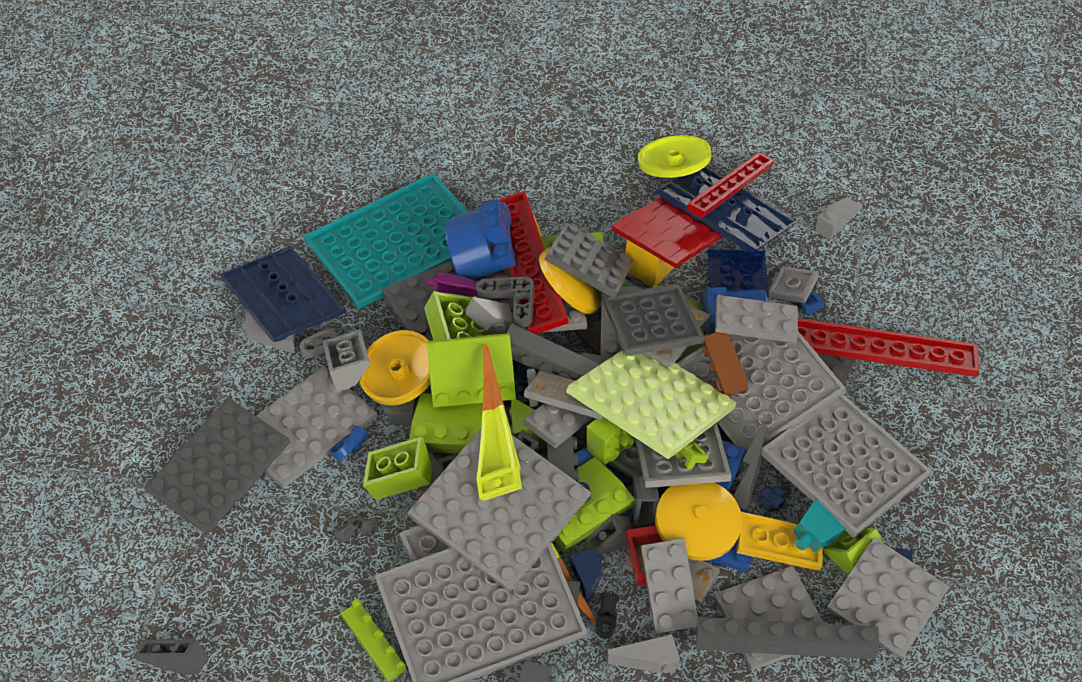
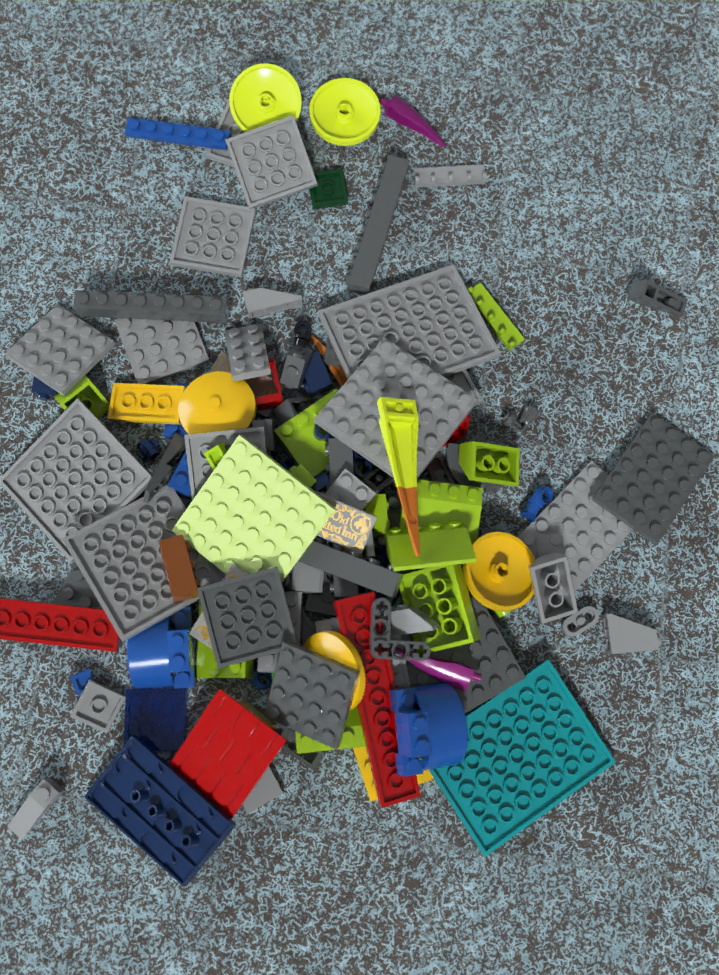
camera: 175 degrees right, 25 degrees up
dark blue piece [221,246,346,342] -> none
neon yellow dish [638,135,712,178] -> none
red plate [687,152,774,218] -> none
light grey plate [715,295,798,343] -> none
teal torso [793,499,846,552] -> none
none -> dark grey torso [280,344,313,389]

